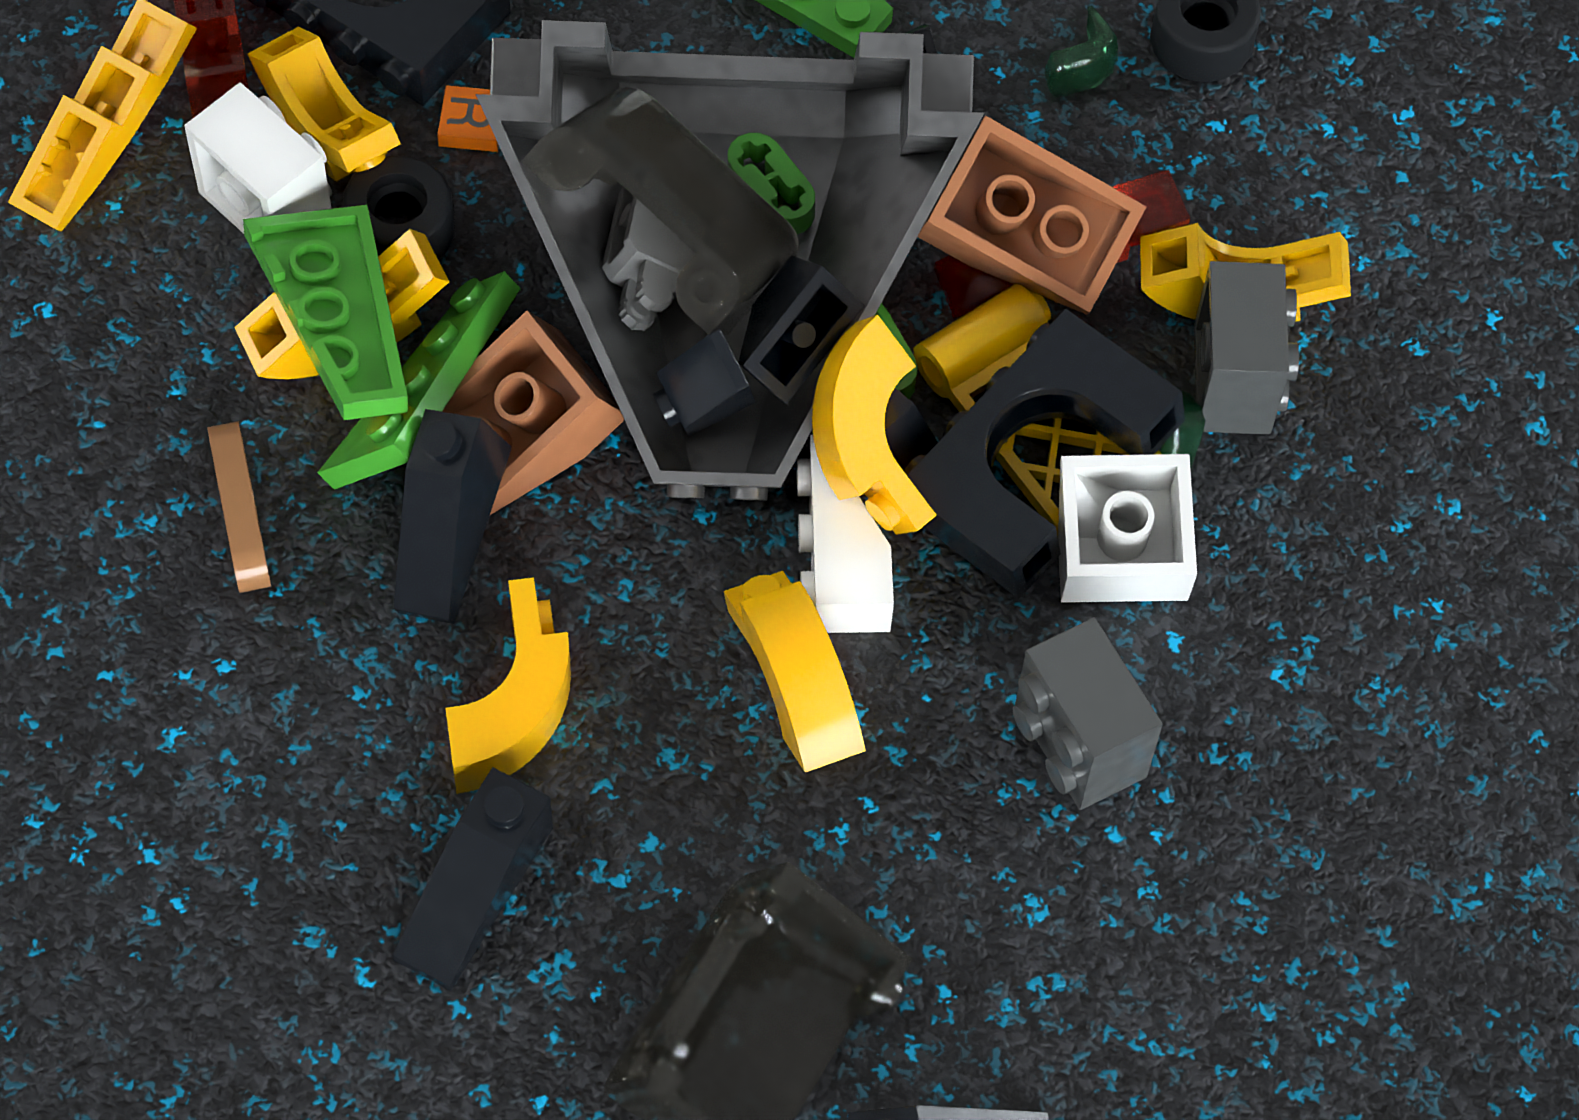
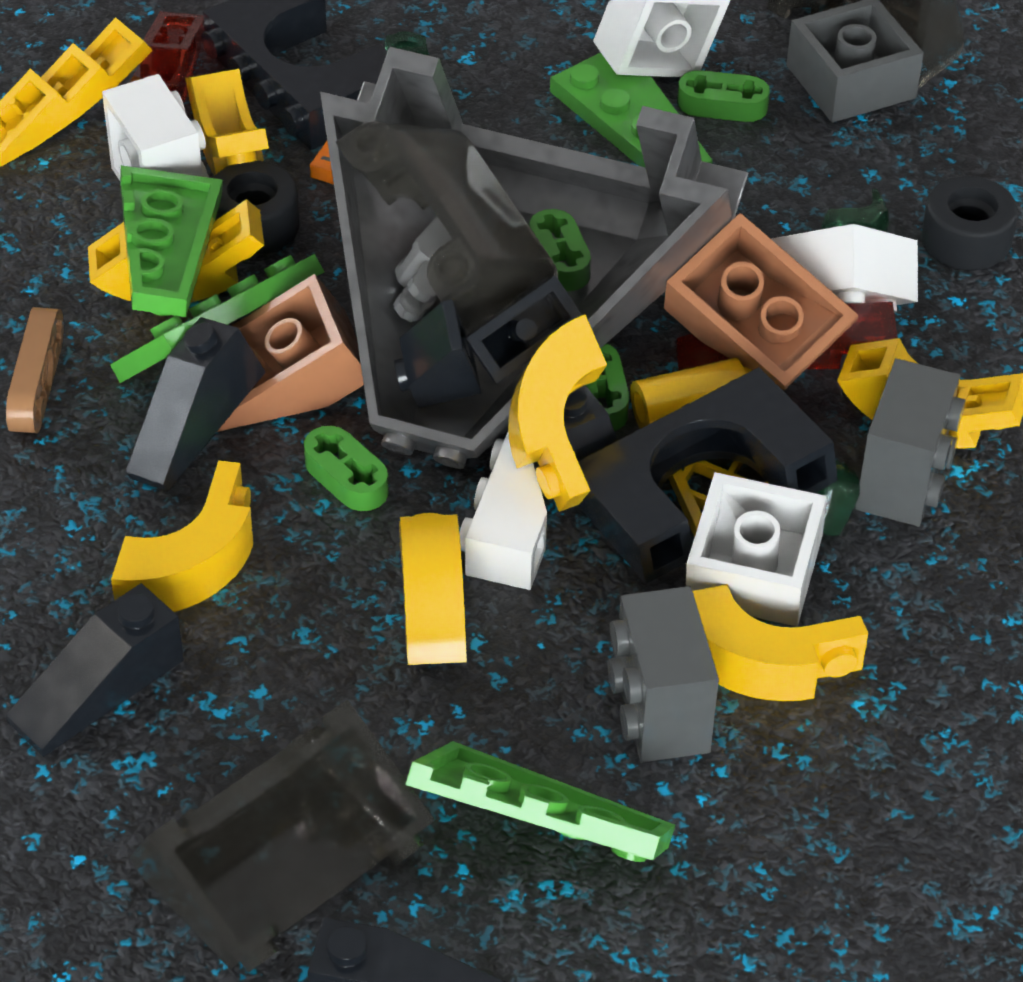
camera: 20 degrees right, 15 degrees down
none -> bright green beam [304,426,389,511]
none -> bright green wing [405,741,676,862]
none -> yellow arch [693,584,868,701]
none -> white slope [771,224,918,315]

